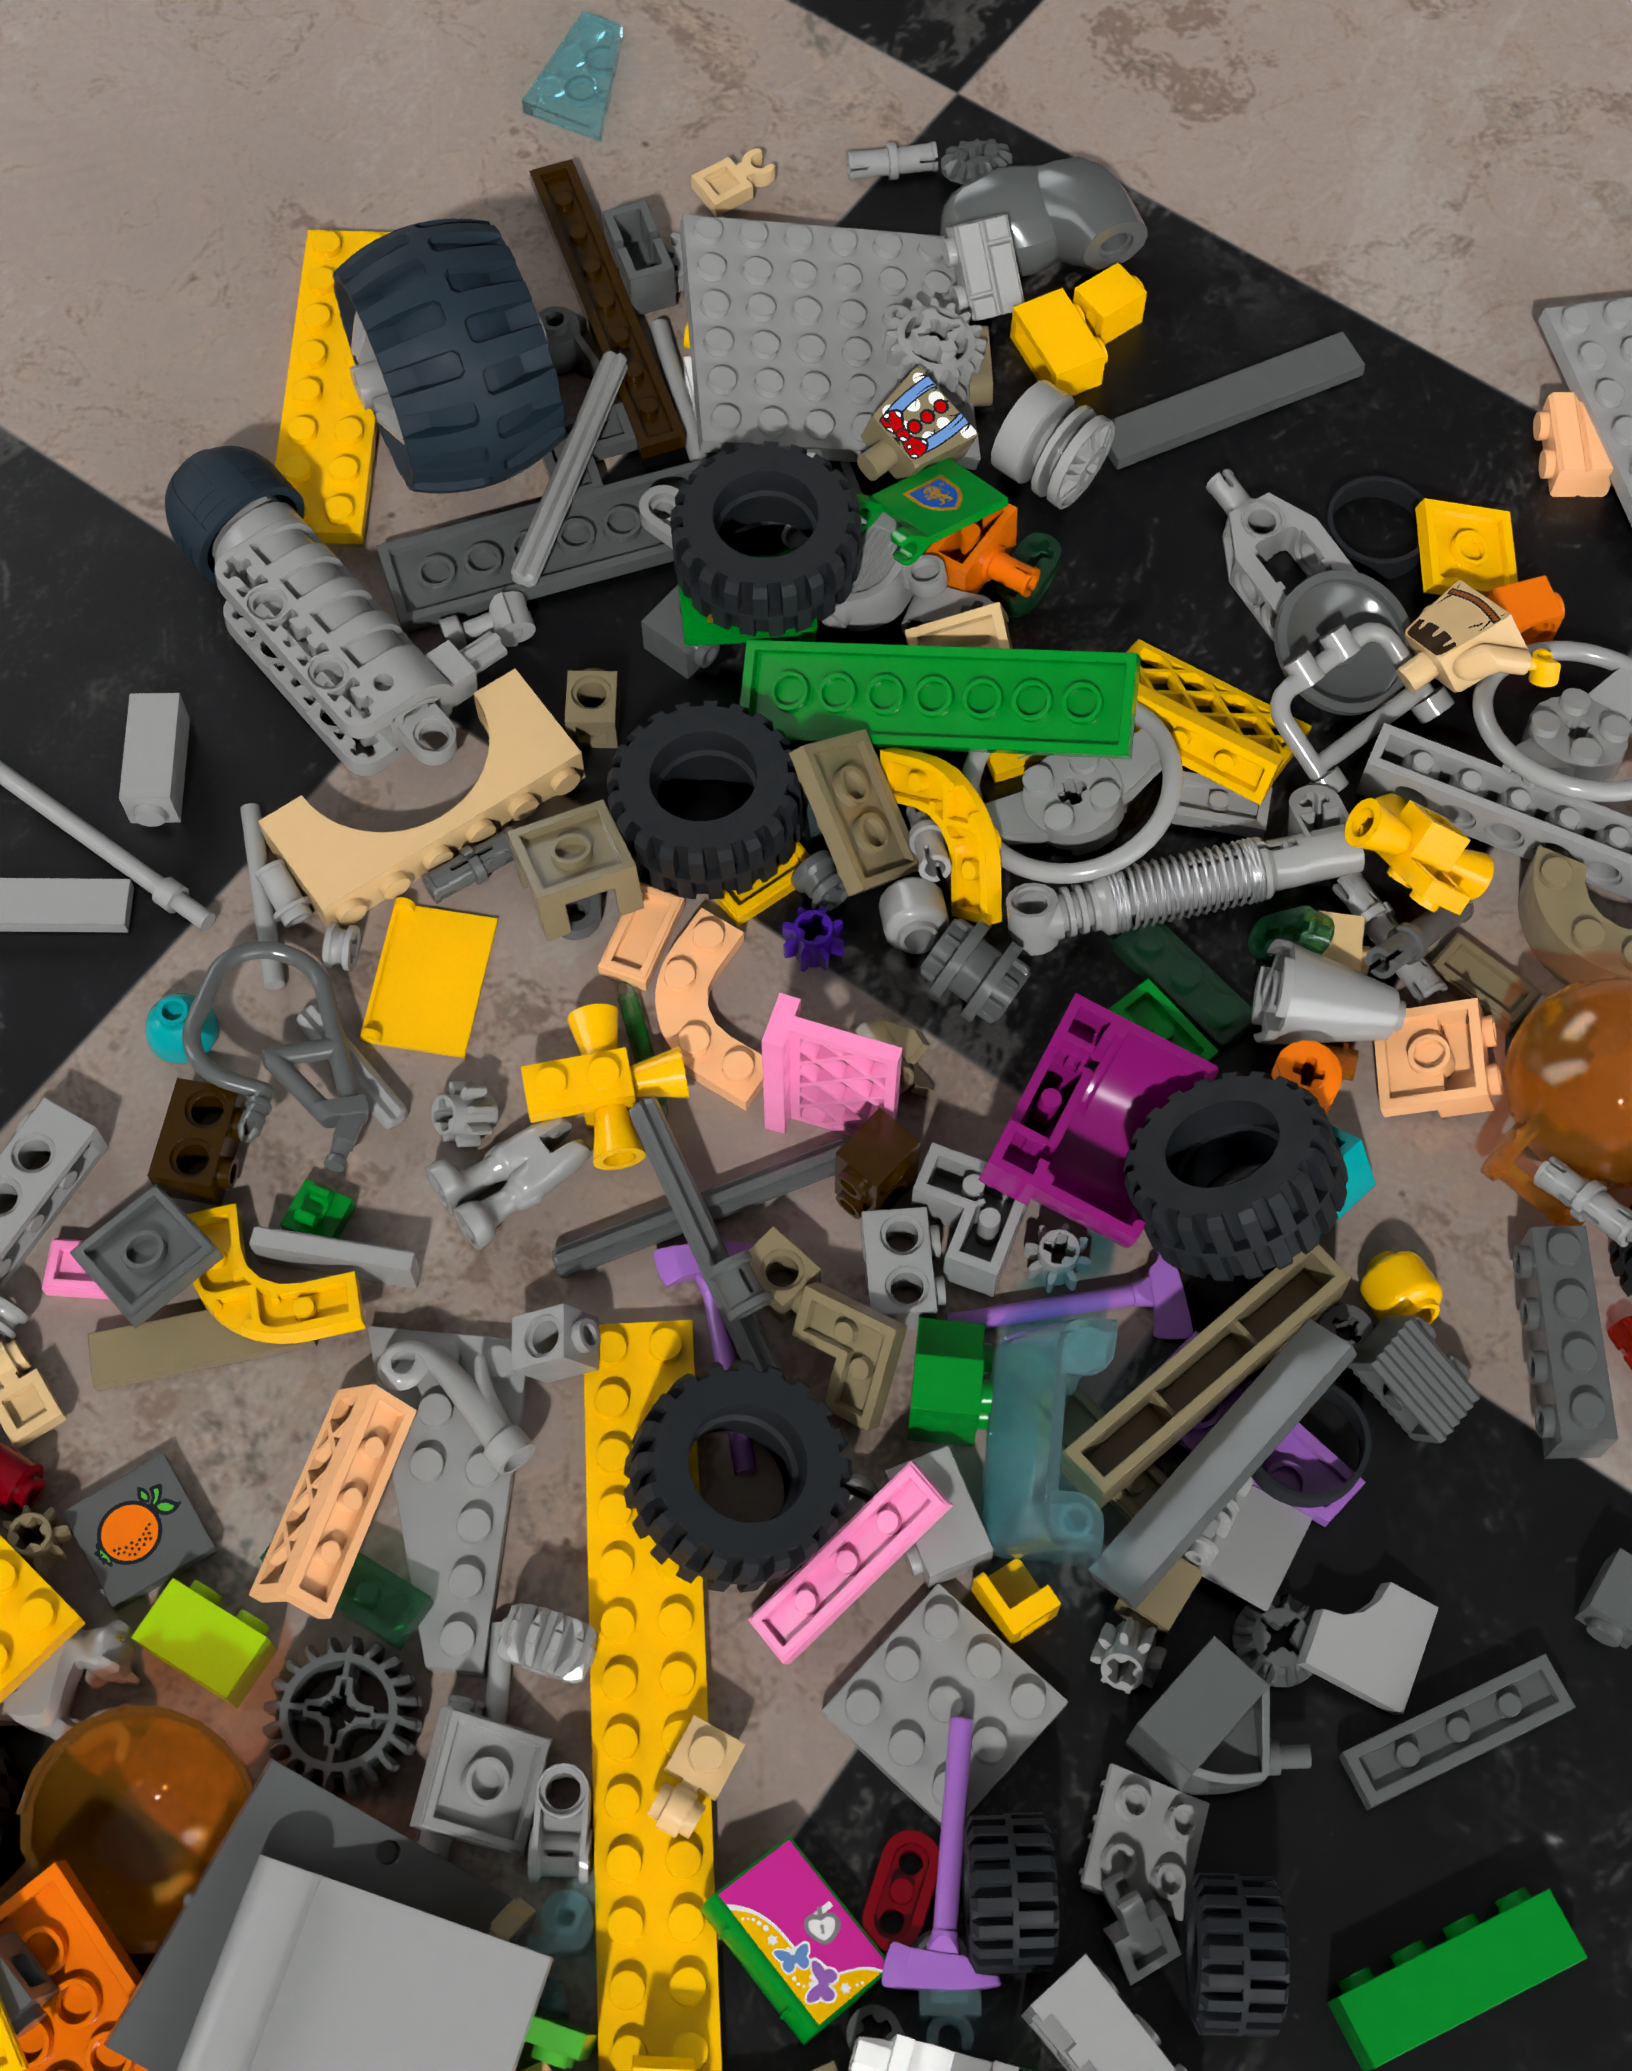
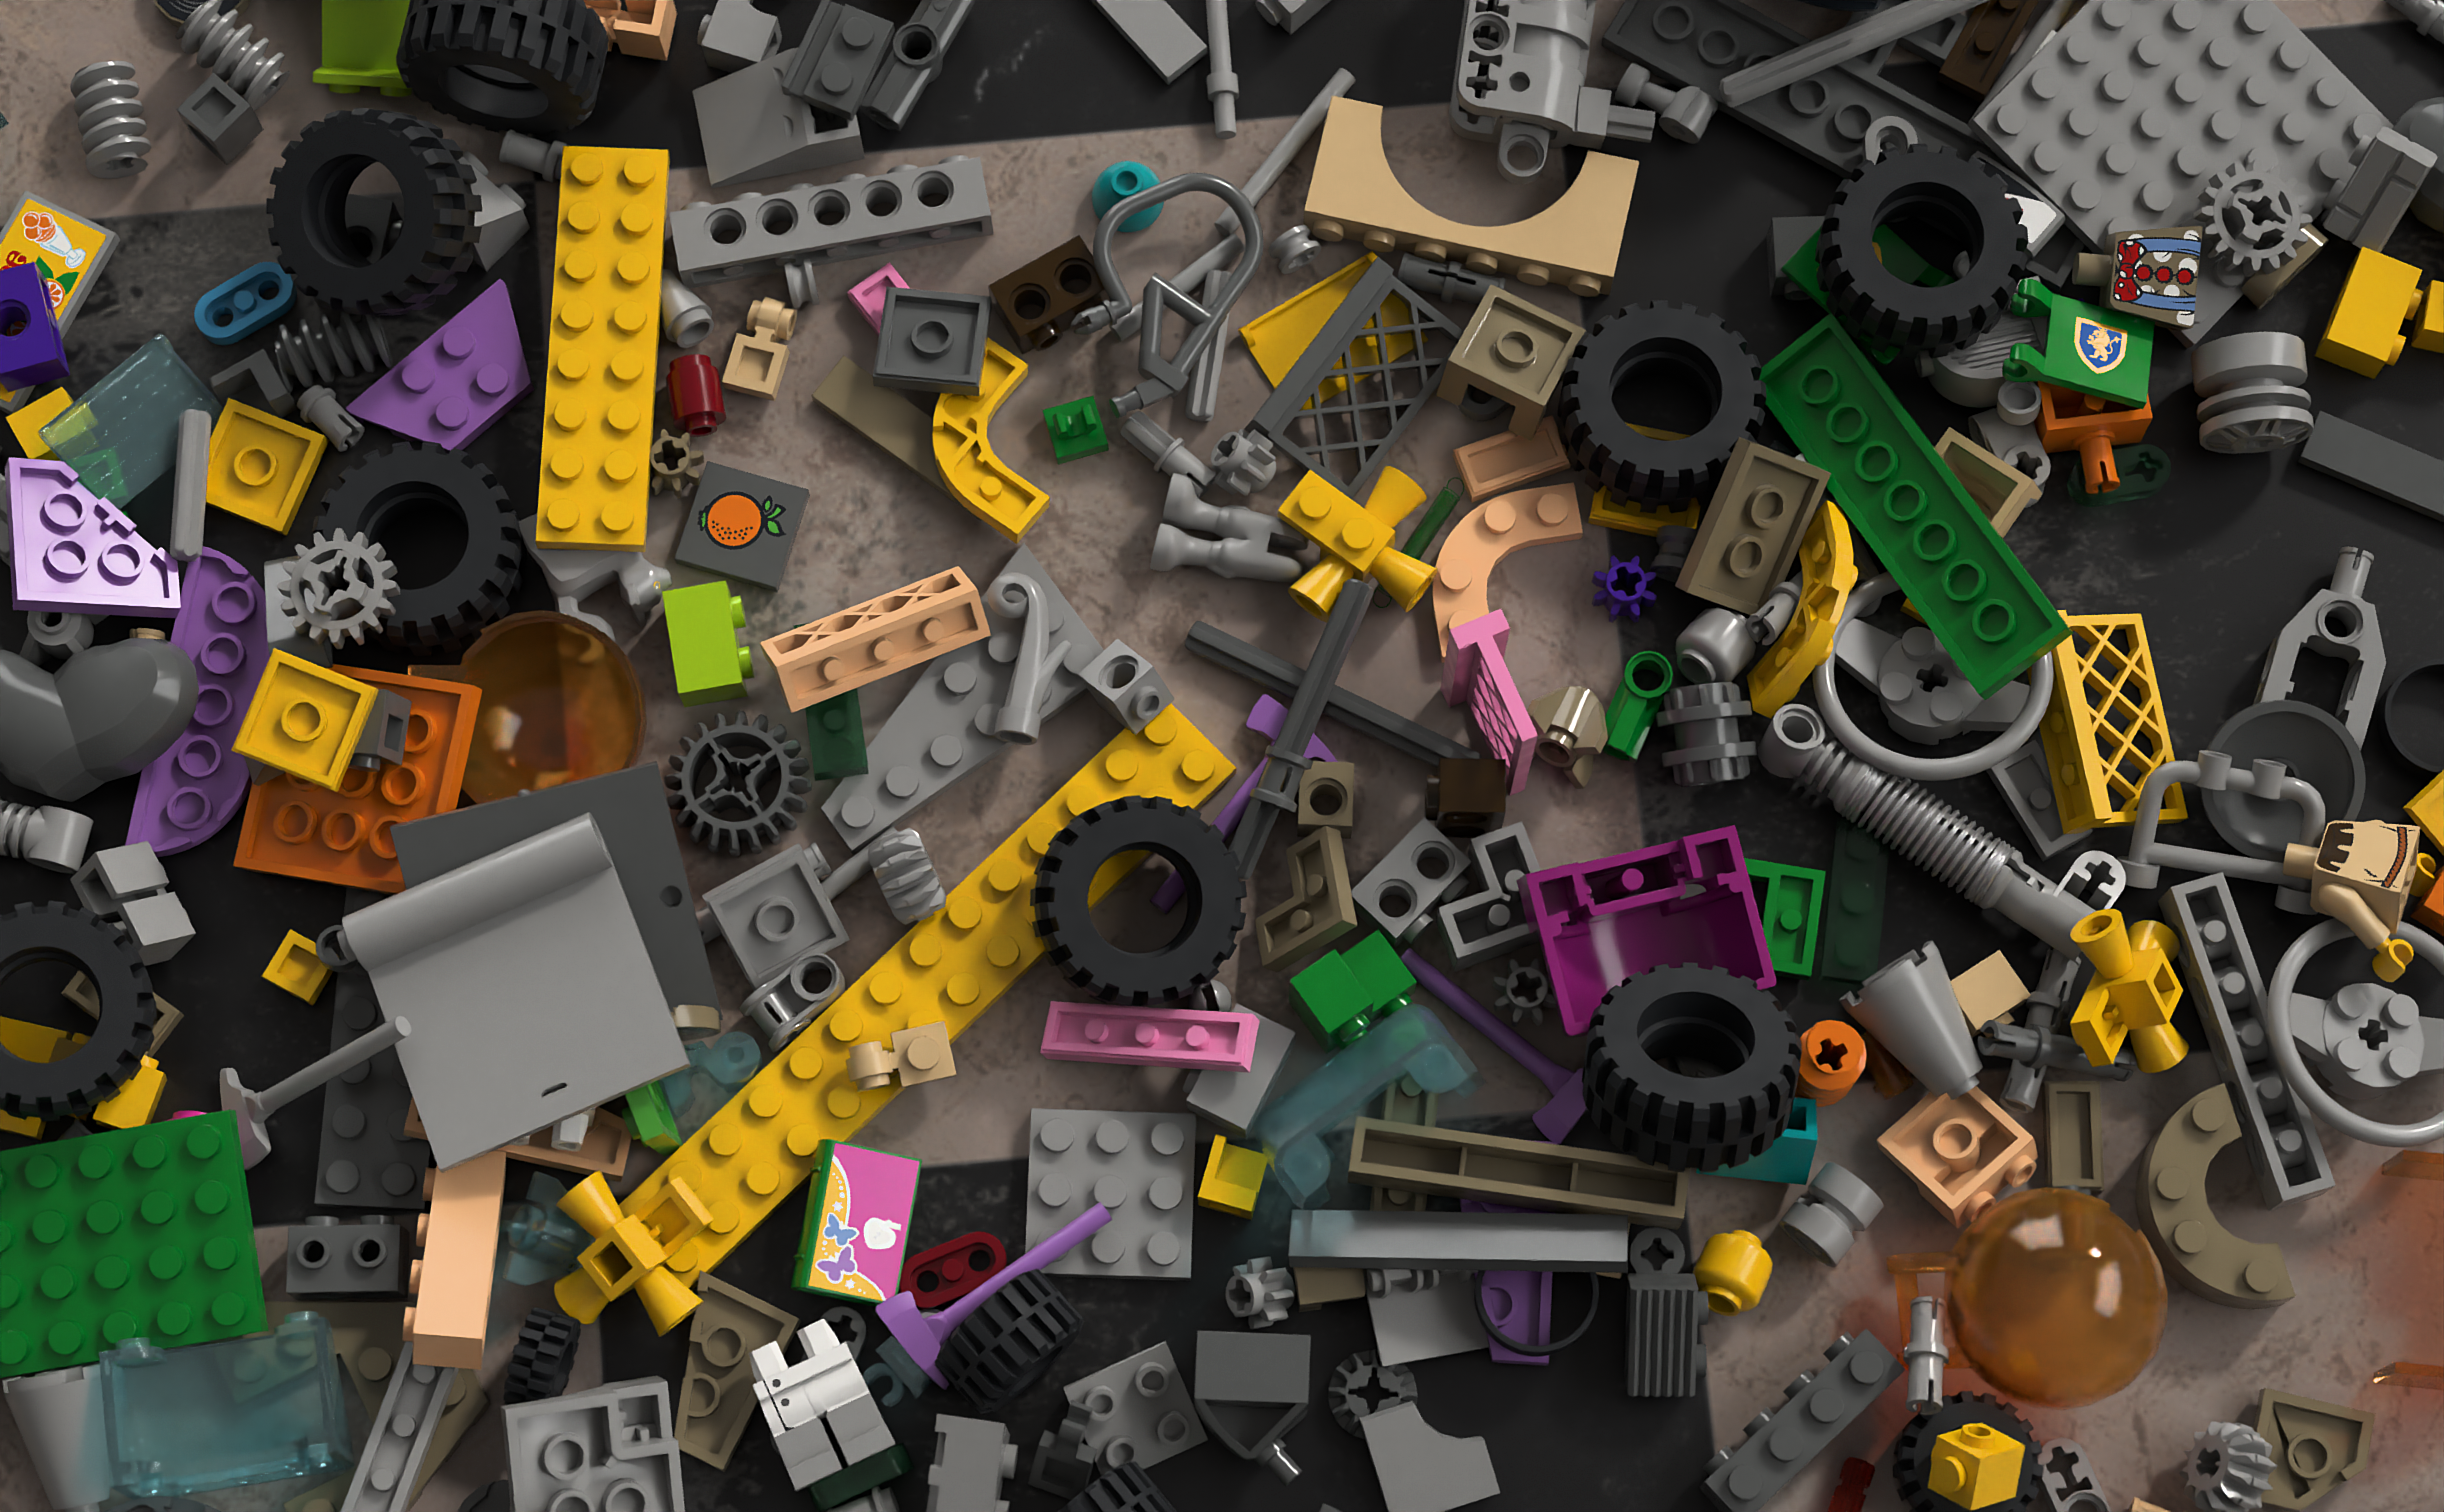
camera: 50 degrees right, 10 degrees up
light grey tile [249,1226,422,1289] -> none
light grey pin [254,859,312,928] -> none
dark tan brick [565,668,621,748] -> none
clear green beam [1248,906,1335,966] -> none
none -> light grey bar [1109,233,1245,342]
none -> light grey axle [1121,411,1217,499]
none -> dark grey fence [1244,257,1464,499]
none -> green piece [1602,651,1673,763]
none -> light grey wheel [1779,1161,1884,1268]

